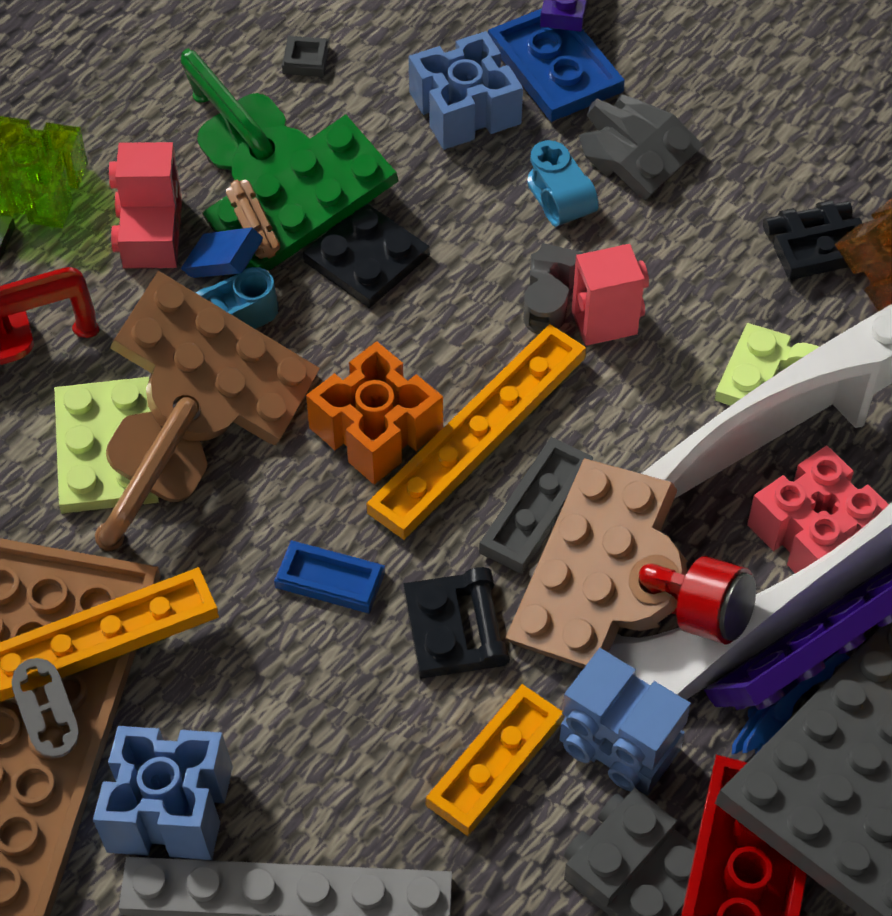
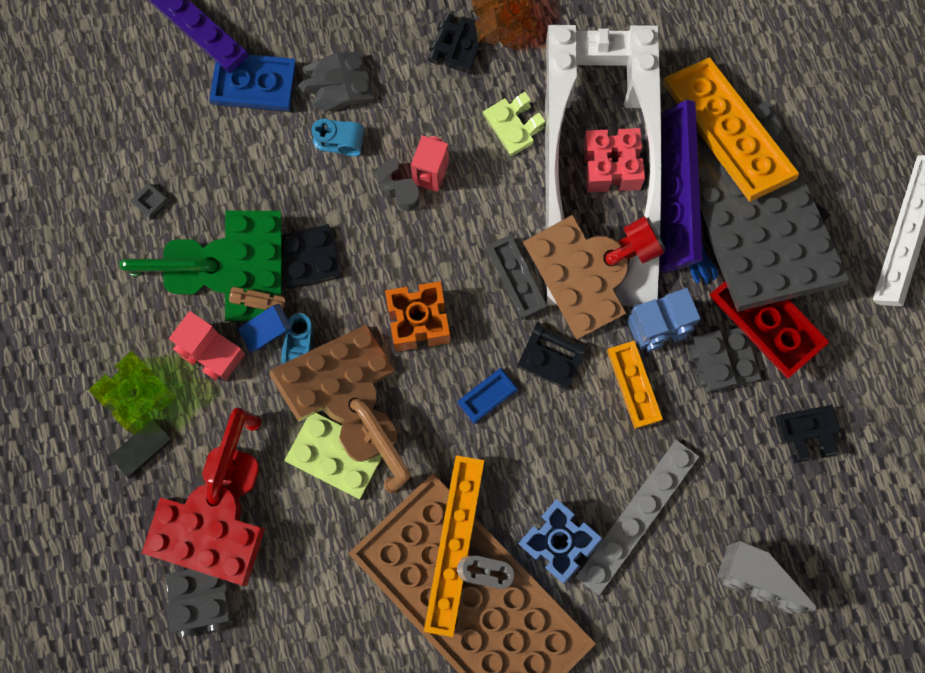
camera: 55 degrees left, 20 degrees up
light orange plate [366,324,586,540] -> none
medium blue brick [408,31,523,150] -> none

